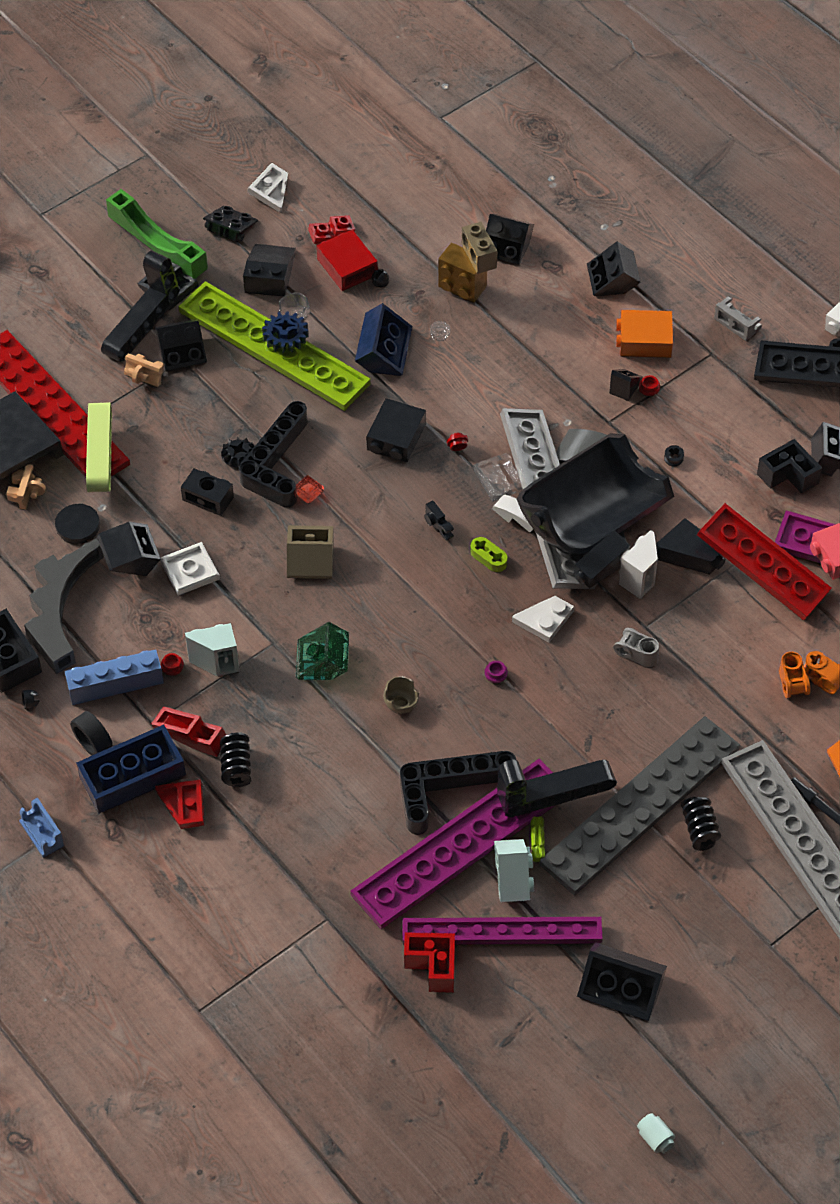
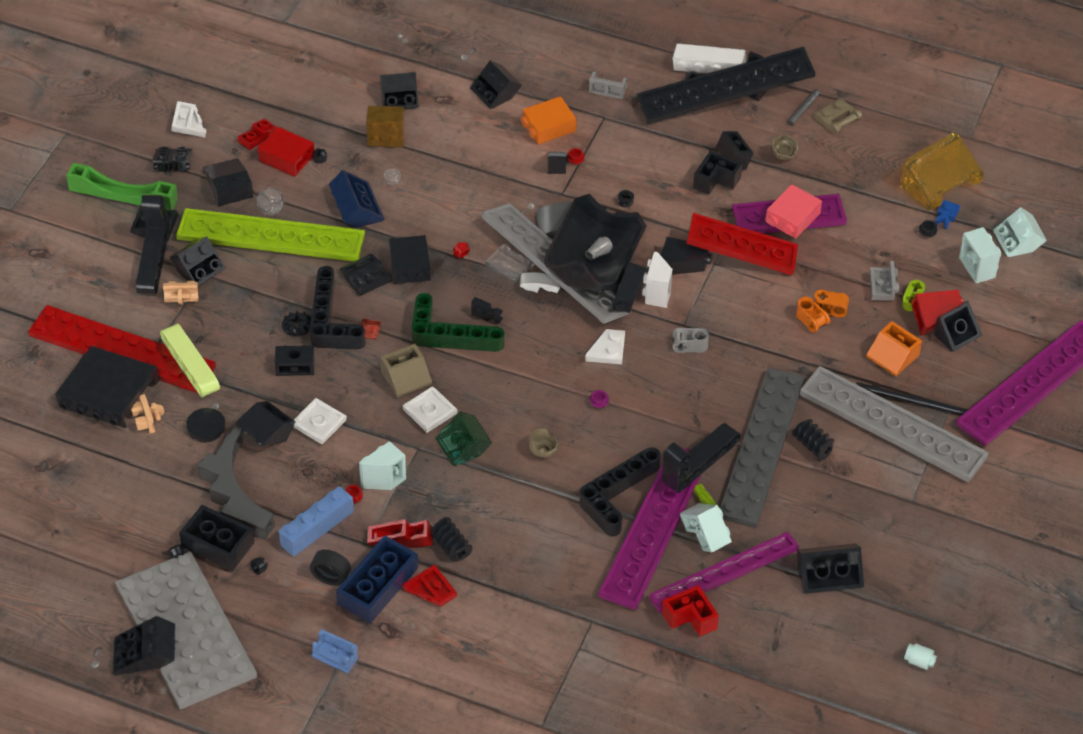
camera: 30 degrees left, 5 degrees down
dark blue gear [262,311,309,353] -> none
dark tan brick [461,222,497,274] -> none
lime beam [470,537,508,572] -> none
none -> black slope [340,253,392,296]
none -> white plate [403,386,457,433]
none -> dark green beam [412,293,505,352]
none -> light grey cone [585,236,613,261]

